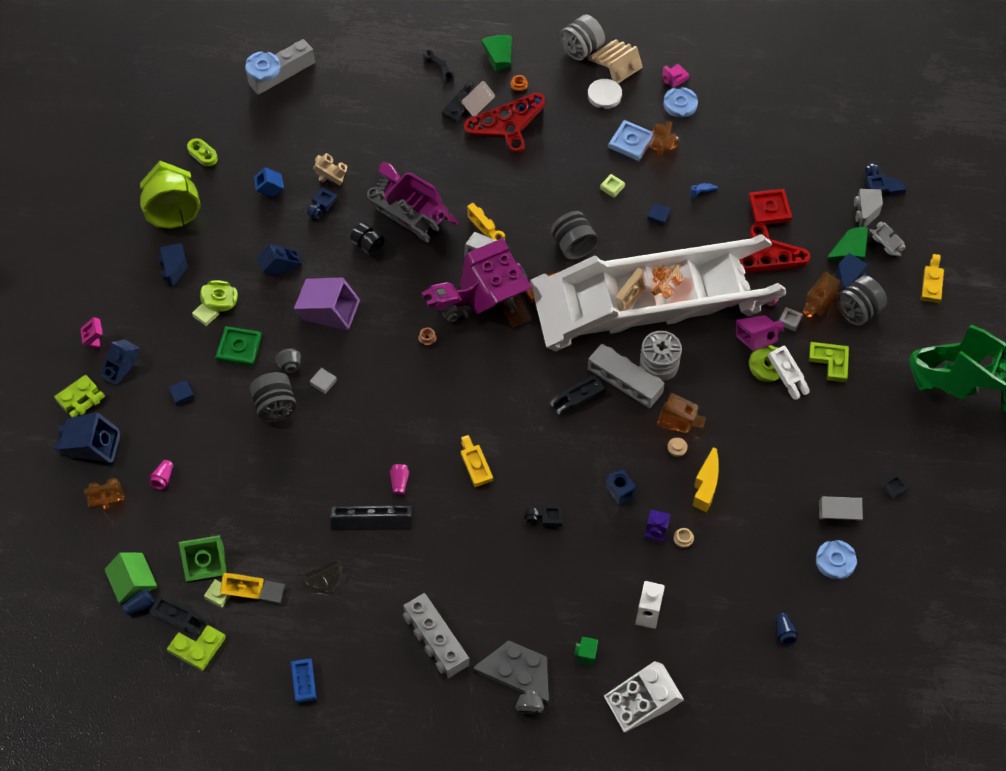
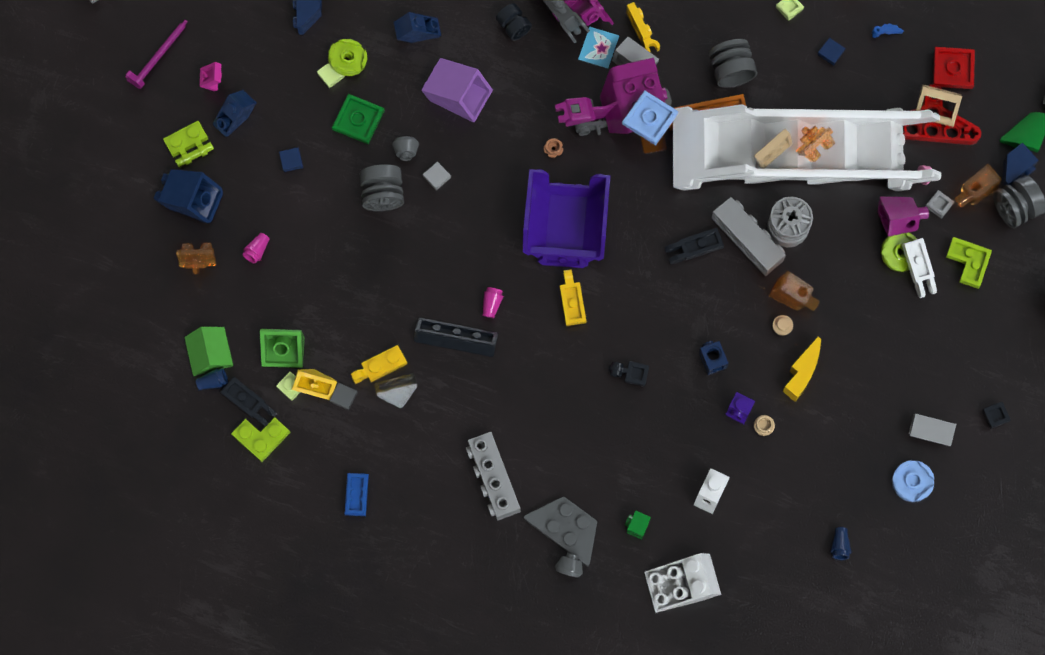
camera: 15 degrees right, 15 degrees up
none -> magenta piece [125,20,188,89]
none -> yellow plate [351,345,407,384]
none -> dark purple windscreen [523,169,610,268]
none -> medium azure sticker [578,27,619,68]
none -> light blue tile [622,90,678,146]
none -> tan tile [916,84,962,127]

